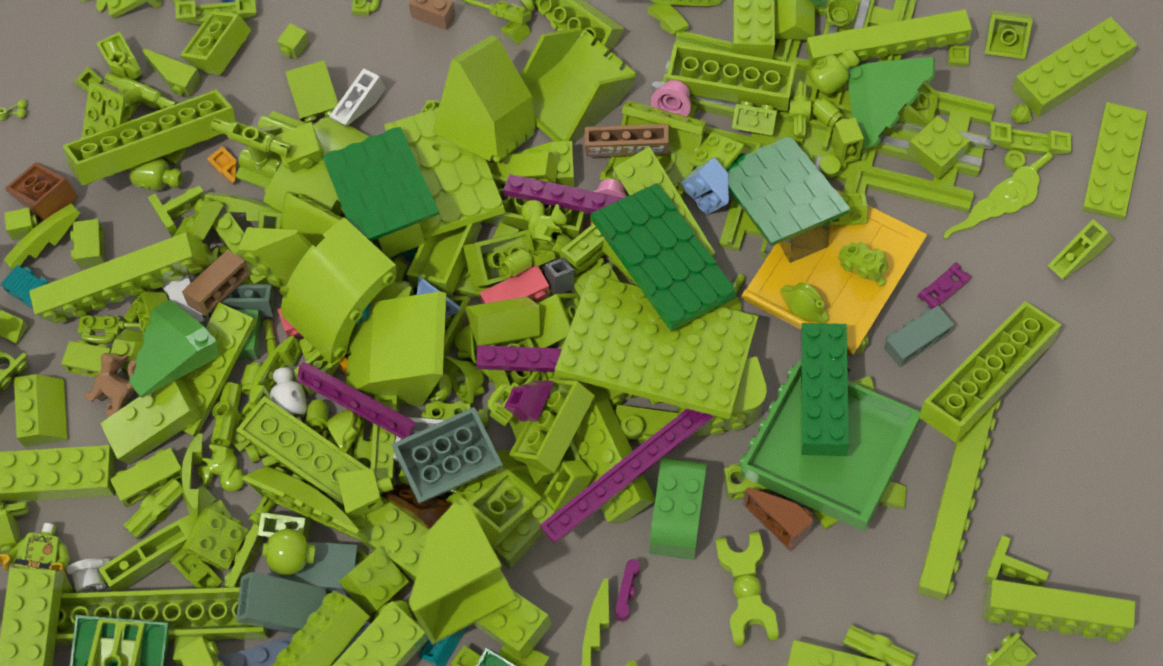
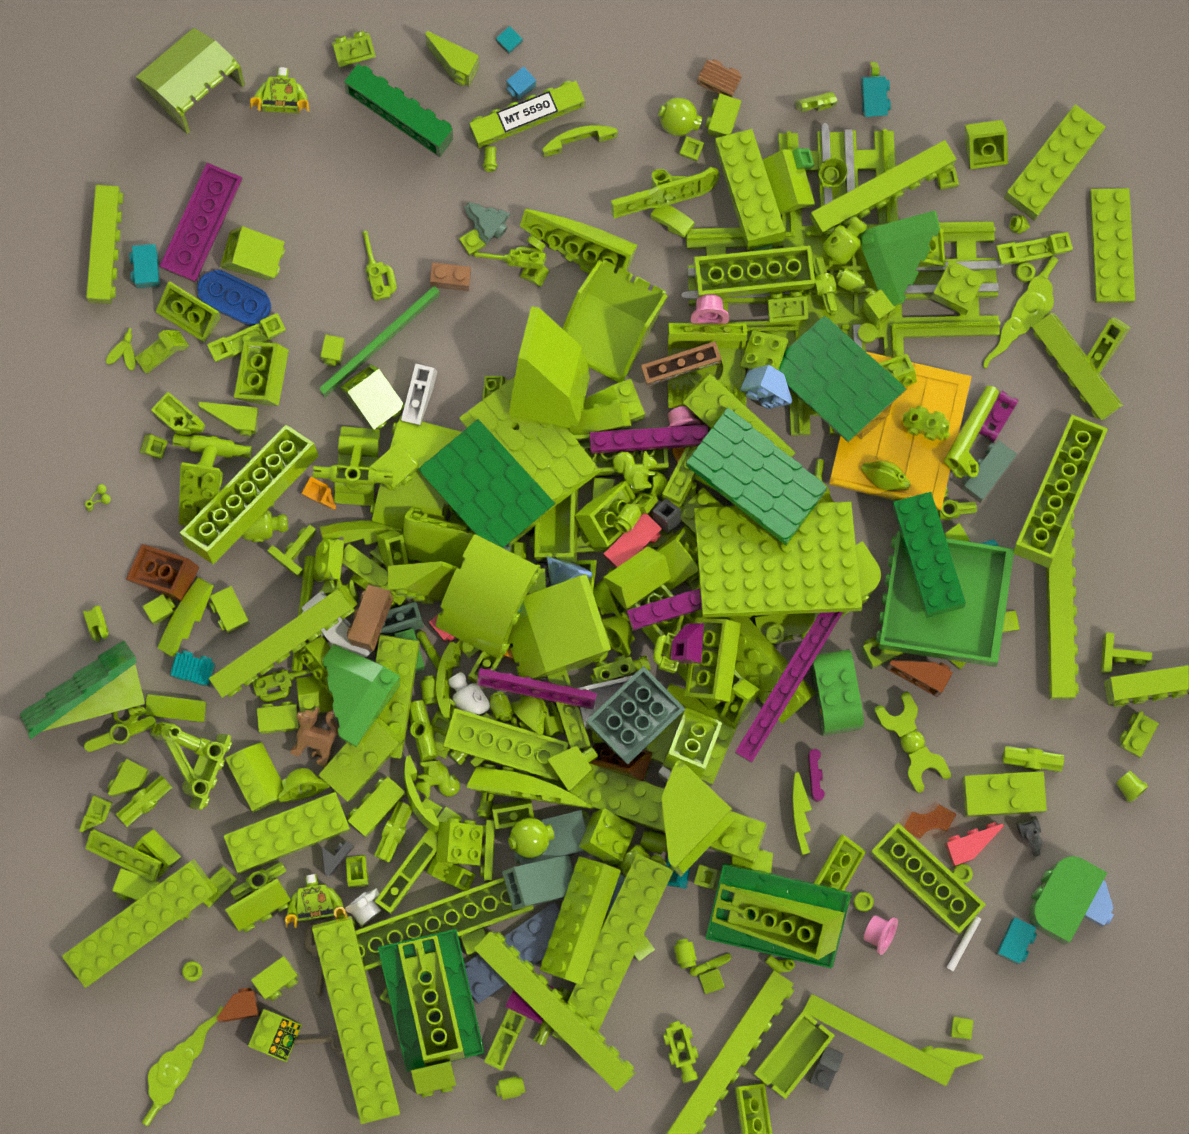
camera: 30 degrees left, 15 degrees up
none -> lime hat [278,768,330,802]
none -> bright green tile [319,286,440,398]
none -> dark grey slope [322,841,354,878]
none -> lime slope [346,855,369,888]
none -> lime axle [937,500,977,521]
none -> lime axle [944,386,999,478]
none -> lime brick [1032,313,1124,420]

